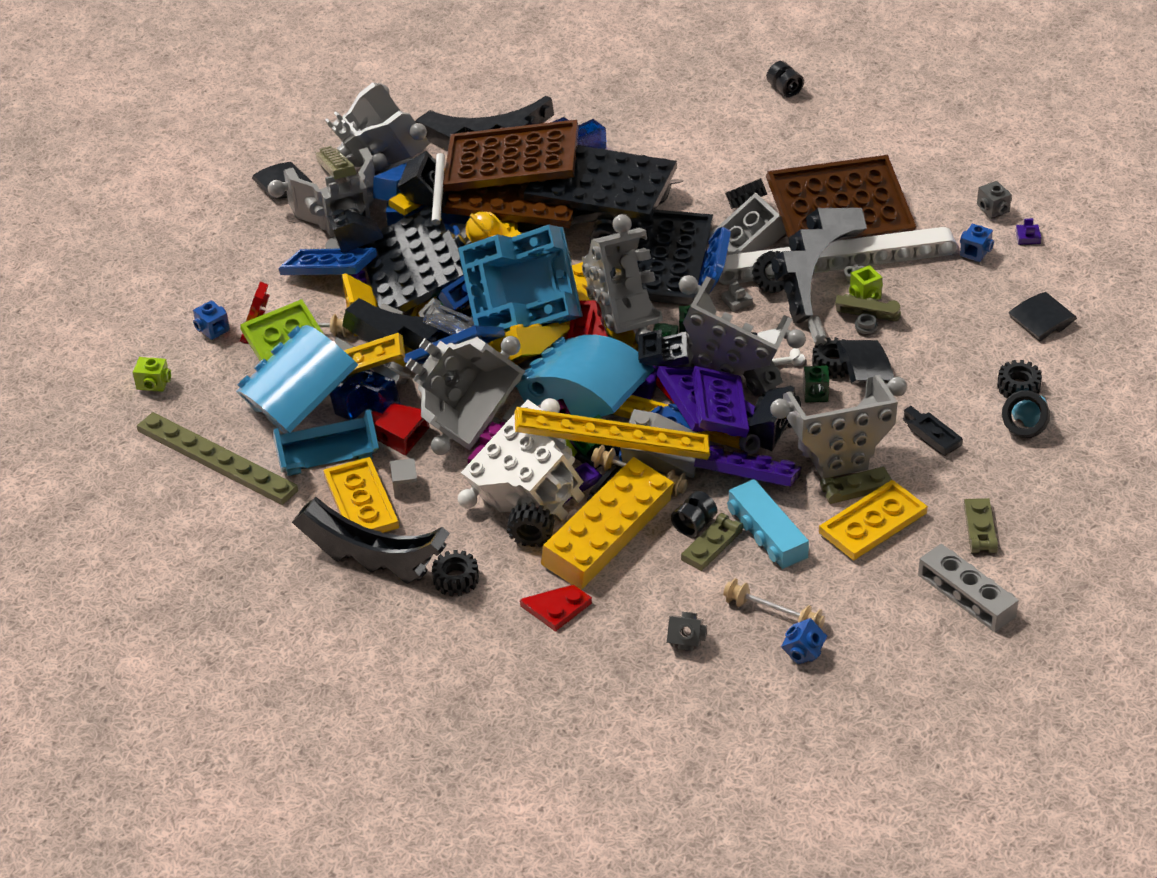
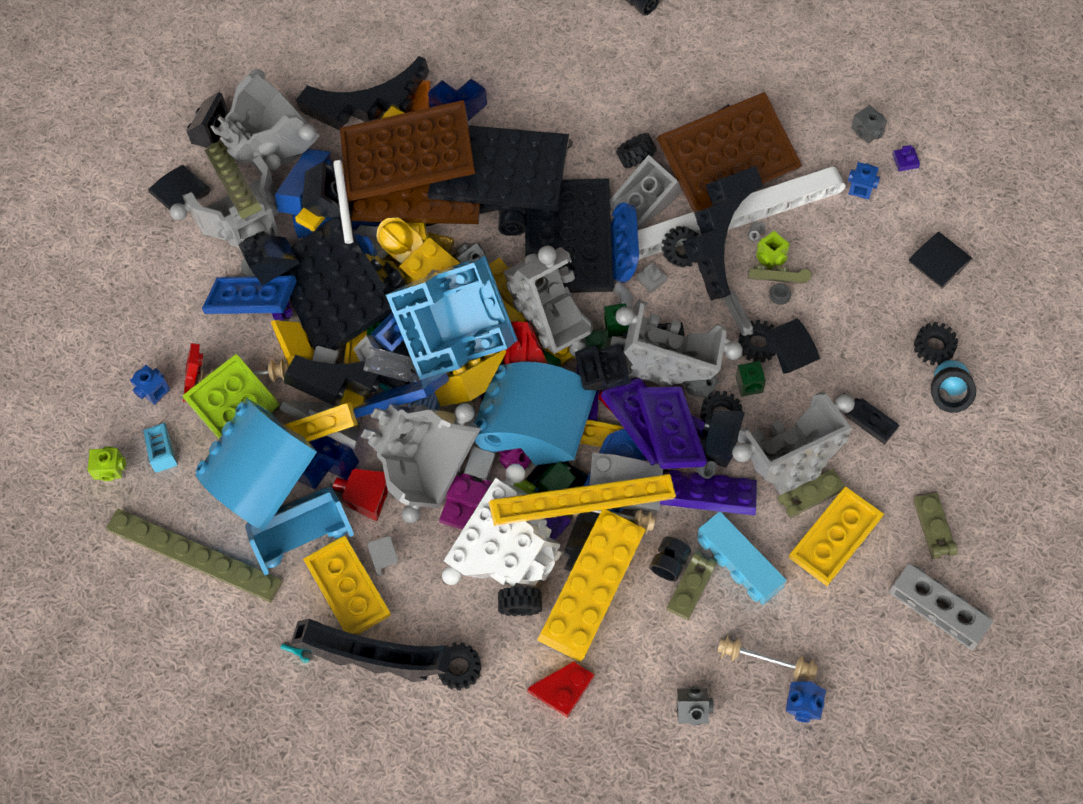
camera: 10 degrees left, 20 degrees up
none -> medium azure slope [143,423,177,473]
none -> black slope [187,92,229,148]
none -> teal hand [281,643,310,663]

